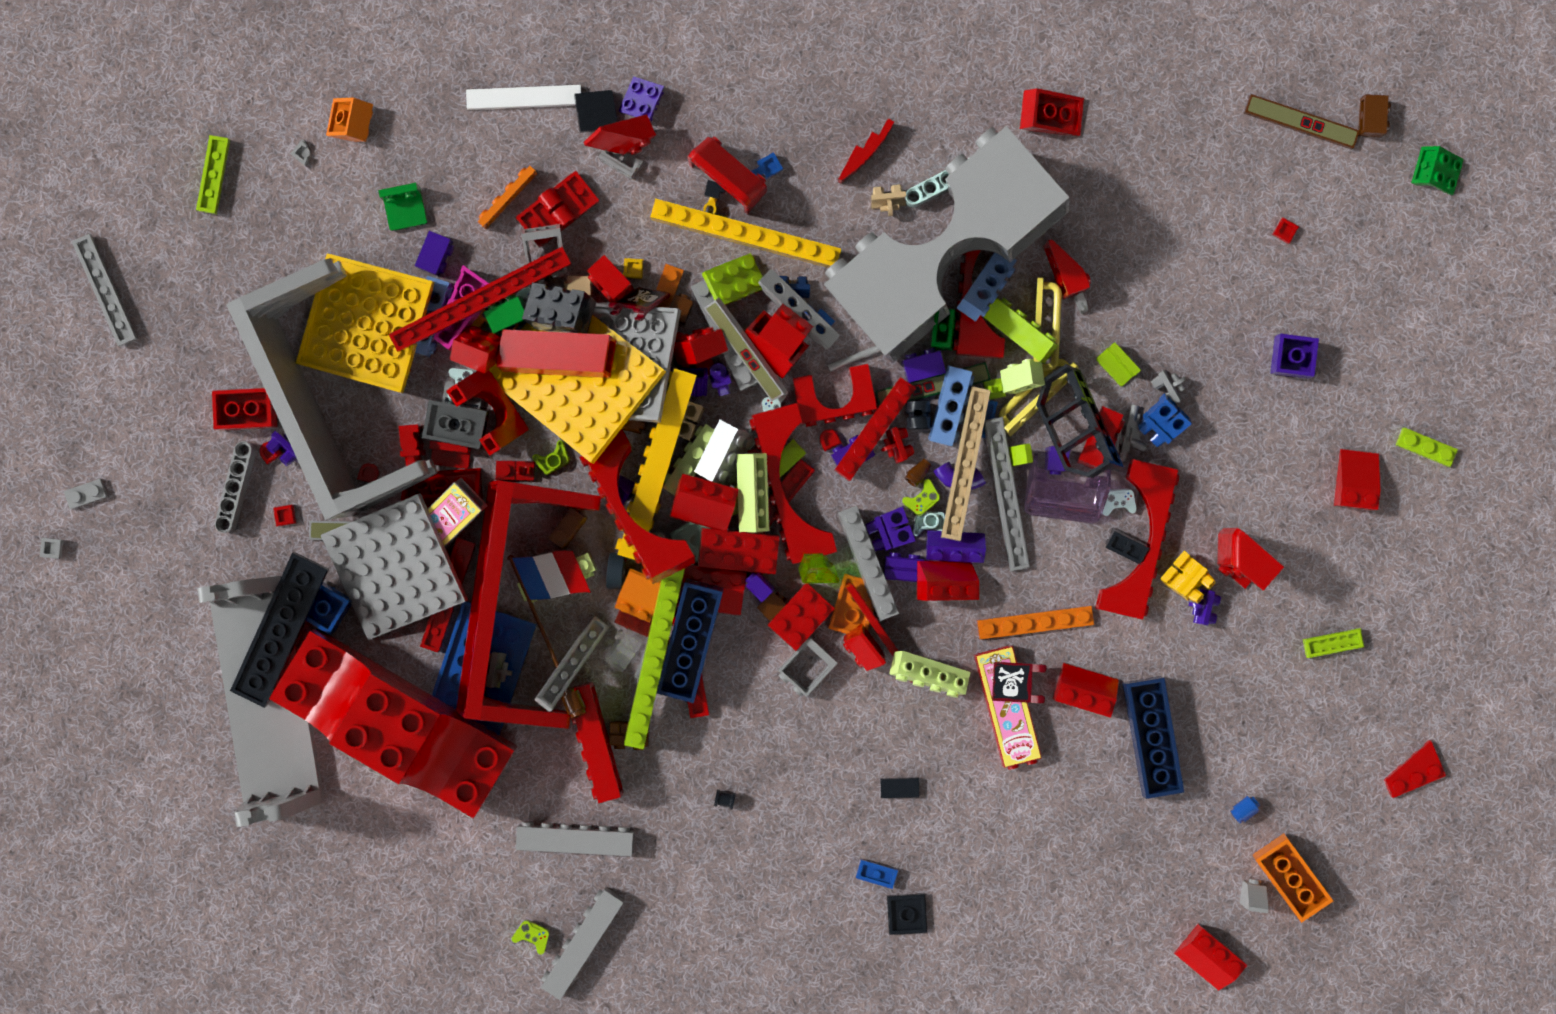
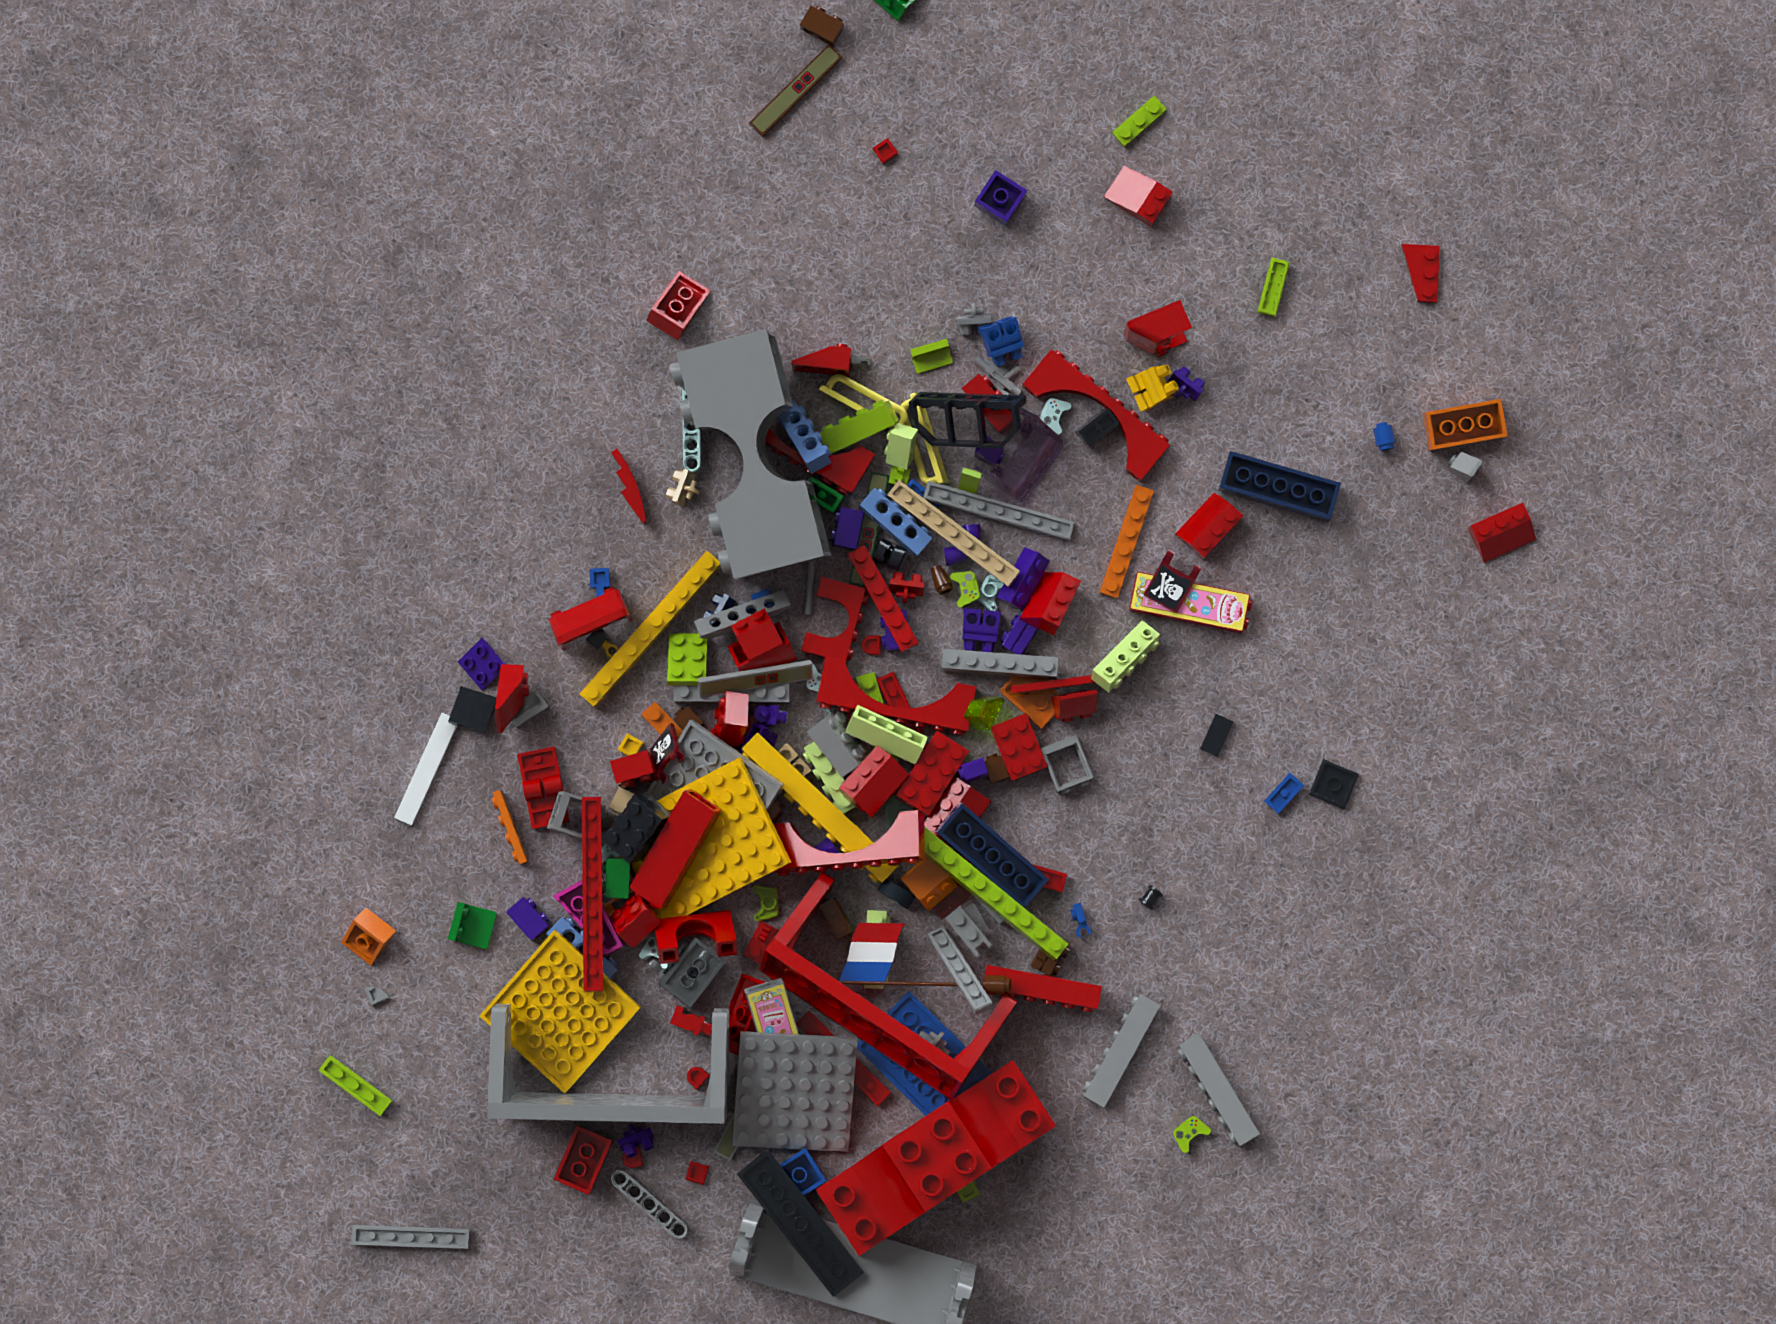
camera: 60 degrees left, 5 degrees down
red panel [429,441,471,469] -> none
none -> light grey hinge [945,906,993,959]
none -> blue plate [1070,903,1091,938]

